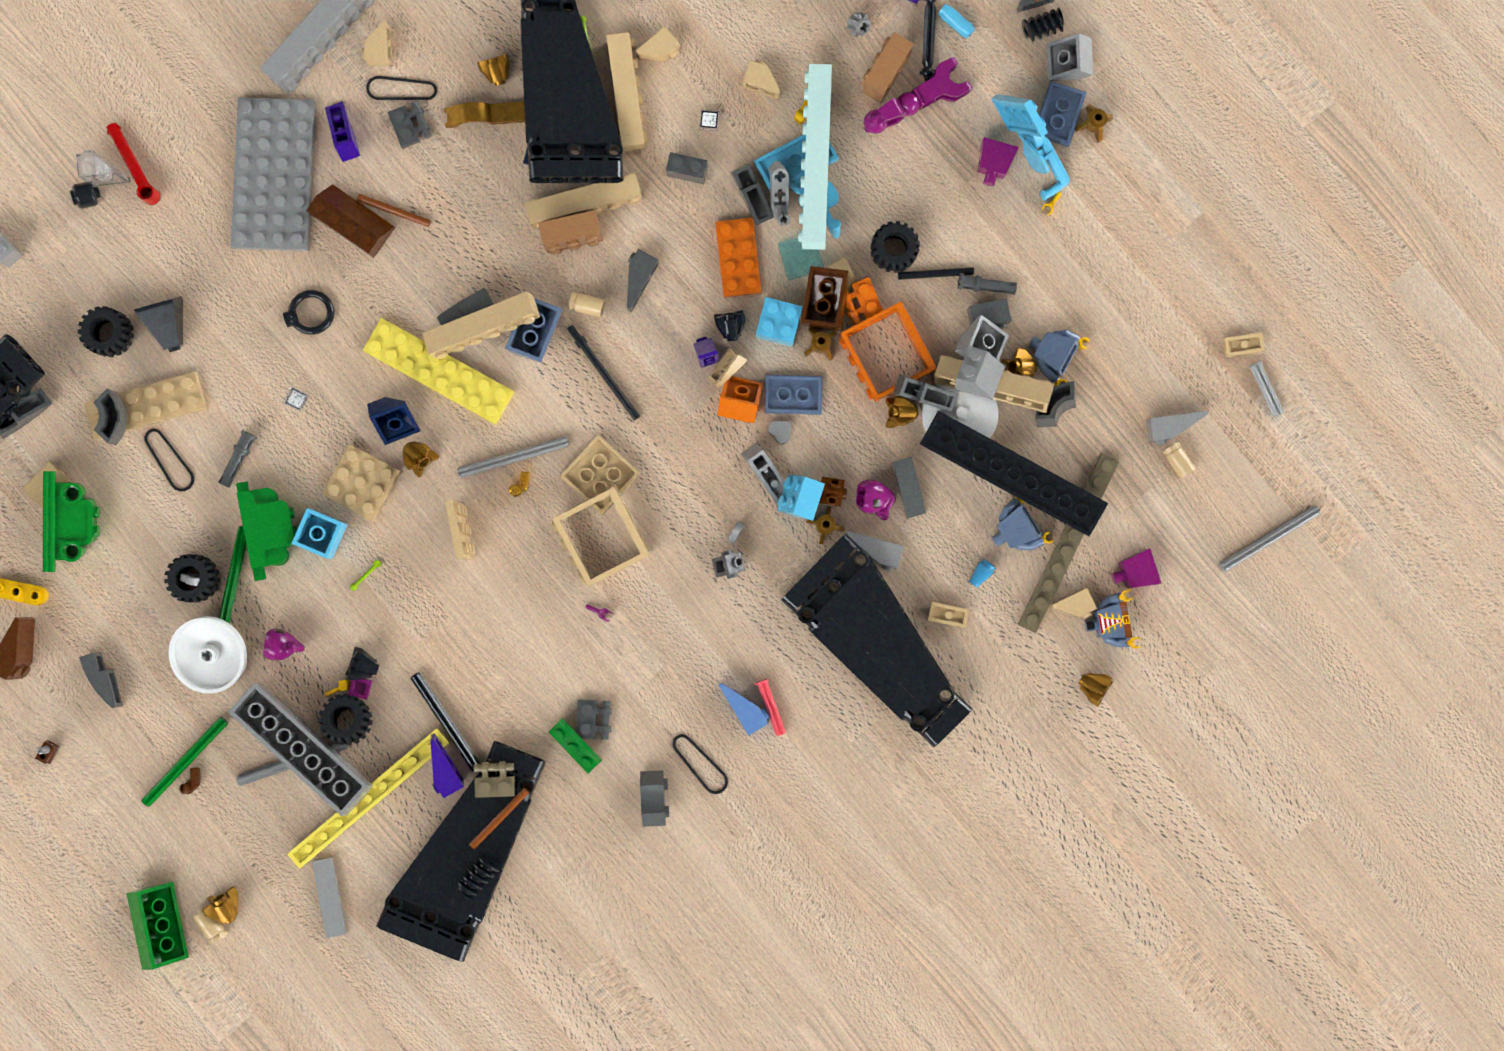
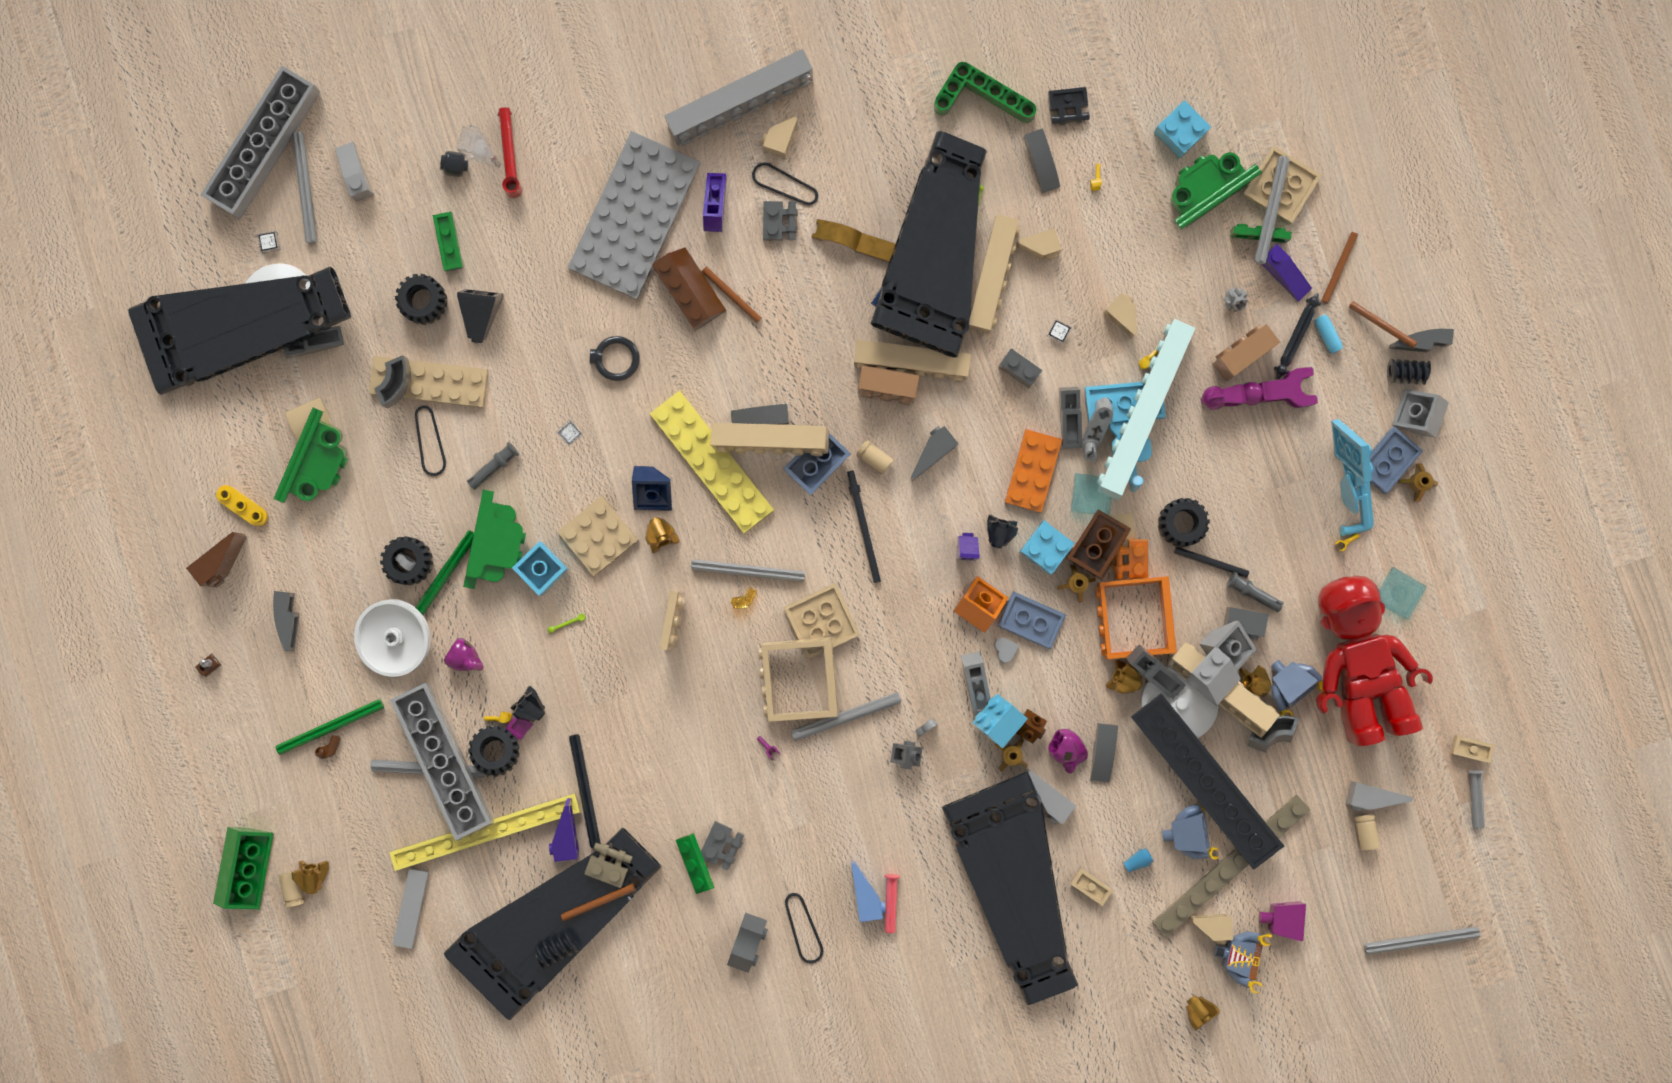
camera: 25 degrees right, 0 degrees up
pearl gold brick [477,54,509,86] -> none
tan slope [708,347,747,388] -> none
magenta torso [978,137,1019,186] -> none
none -> green plate [432,211,464,272]
none -> light grey axle [791,693,901,741]
none -> red piece [1316,575,1433,746]
none -> clear light blue tile [1379,567,1427,620]

